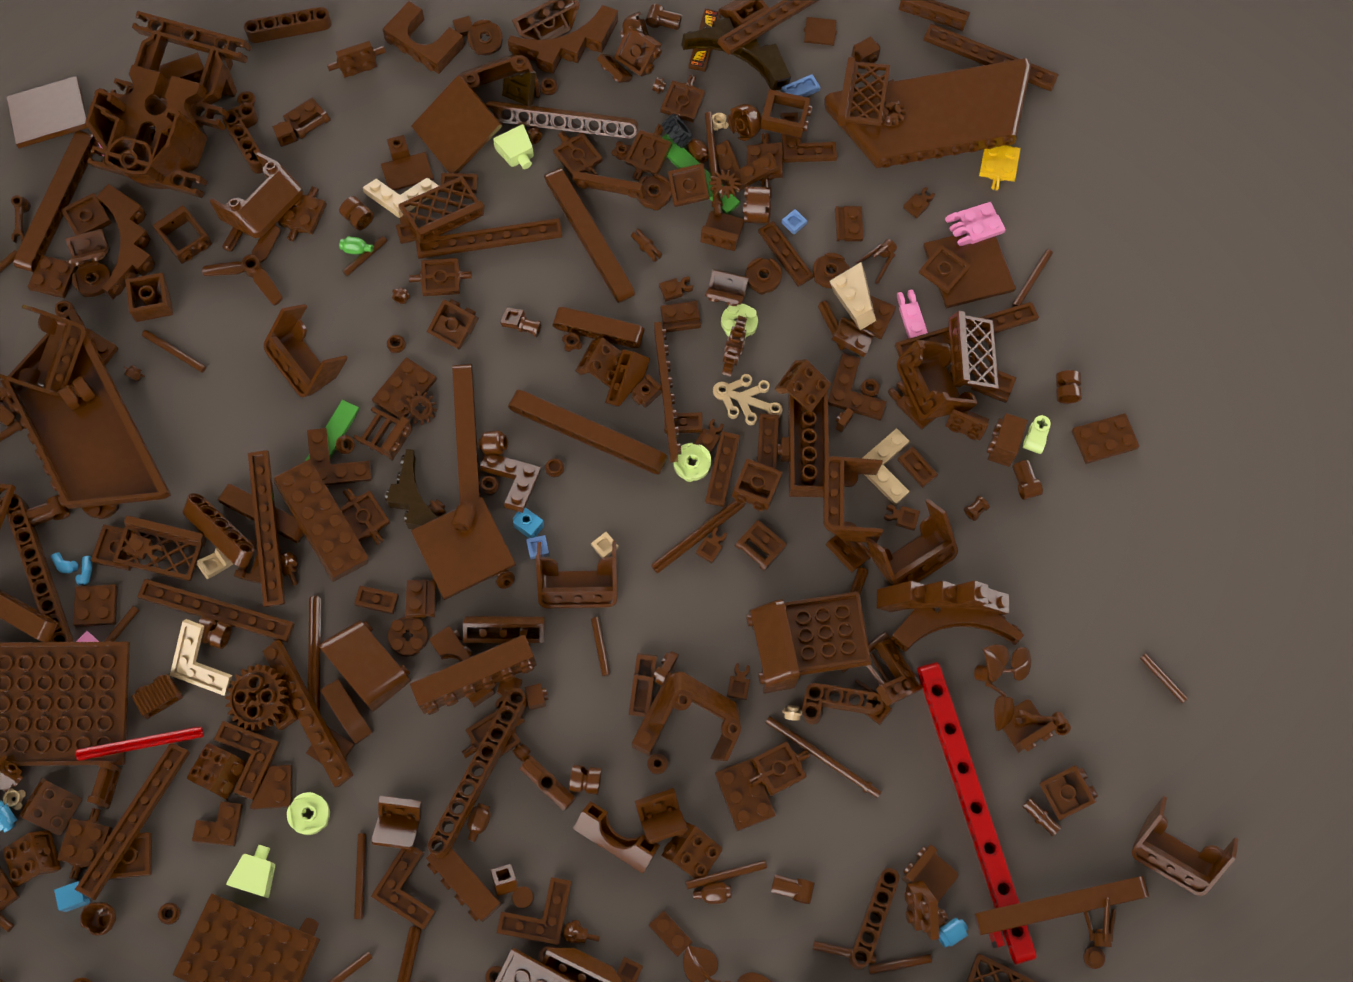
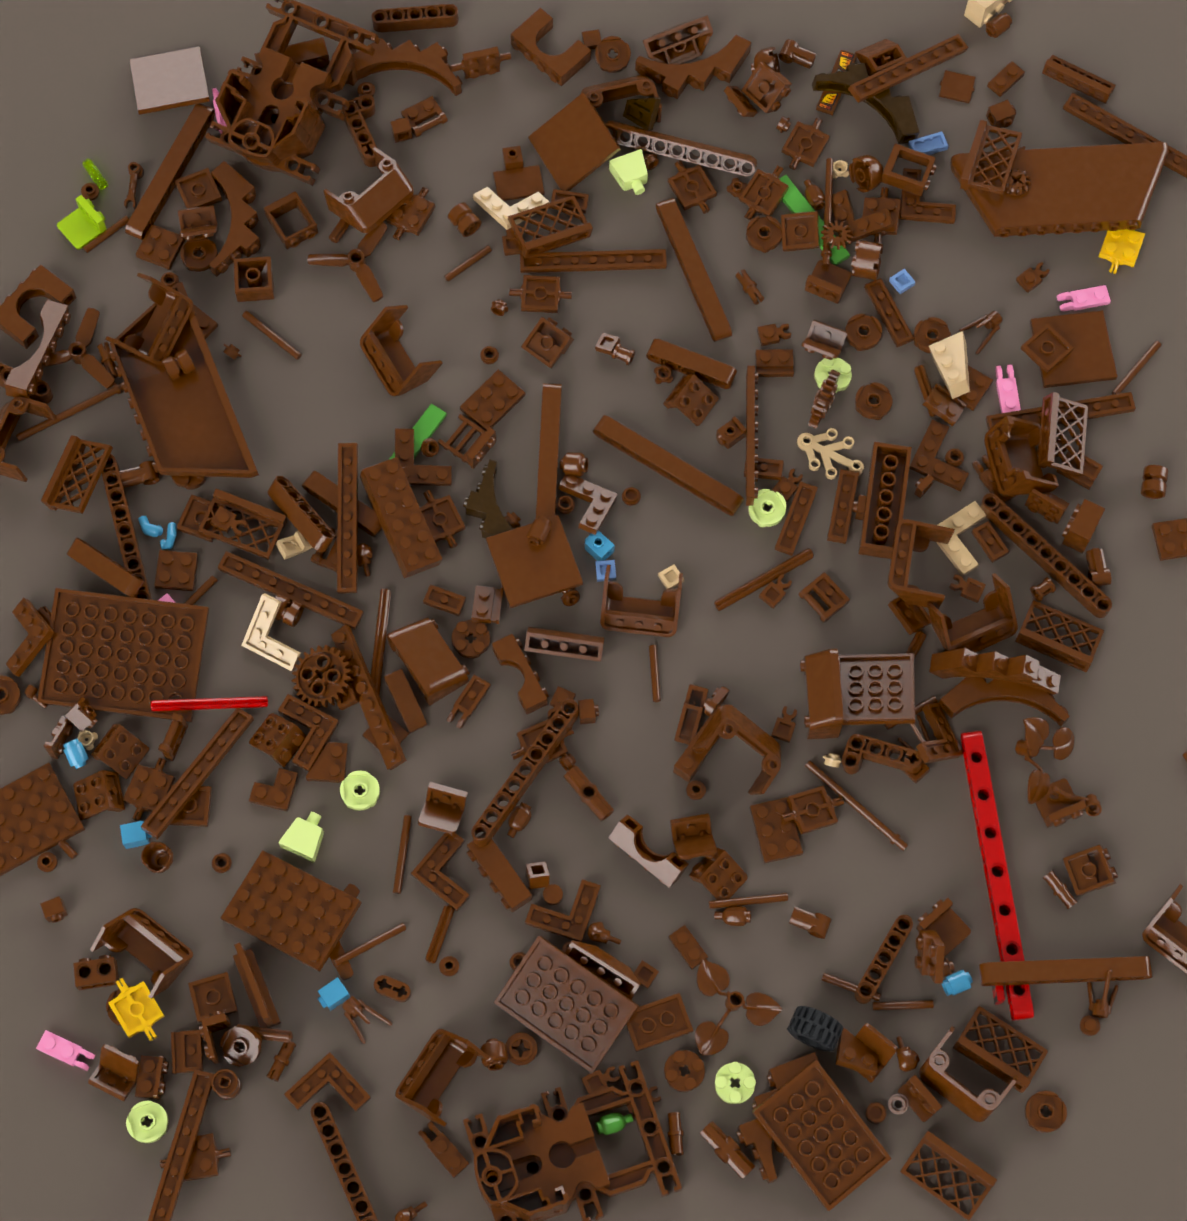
camera: 10 degrees right, 0 degrees up
reddish brown brick [131,674,183,719] -> none
bright green plant [339,236,374,255] -> none
reddish brown gear [403,391,437,425] -> none
reddish brown brick [410,634,537,715] -> none
reddish brown plate [540,78,558,95] -> none
reddish brown wheel [569,765,602,795] -> none
reddish brown plate [573,171,646,198] -> none
reddish brown slope [605,349,650,407] -> none
black tyre [661,114,694,148] -> none
reddish brown plate [732,459,783,511] -> none
reddish brown bracket [775,359,831,412] -> none
reddish brown plate [835,206,863,241] -> none
bright pink hinge [953,215,1006,246] -> none
yellowish green piece [1023,415,1051,454] -> none
none -> reddish brown arch [353,38,462,96]
none -> reddish brown hinge [446,674,491,729]
none -> reddish brown plate [855,382,893,420]
none -> reddish brown beam [980,493,1112,618]
none -> reddish brown plate [987,61,1025,97]
none -> reddish brown fence [1015,600,1104,672]

